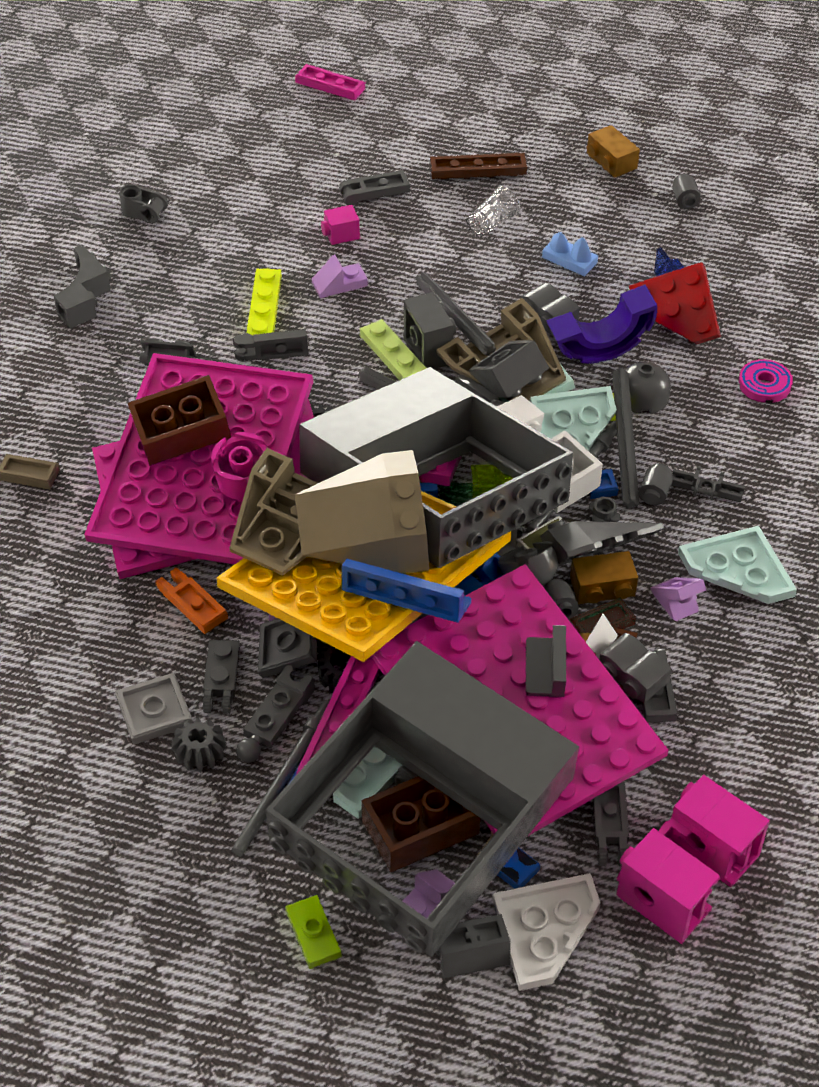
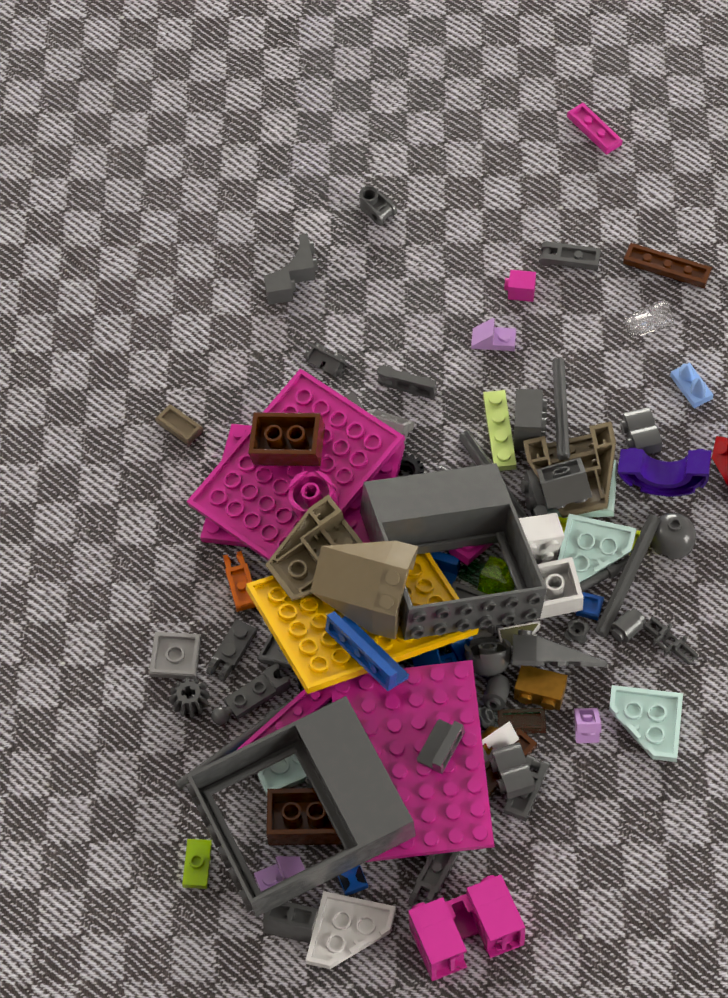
camera: 30 degrees right, 10 degrees up
neon yellow plate [246,268,282,336] -> none

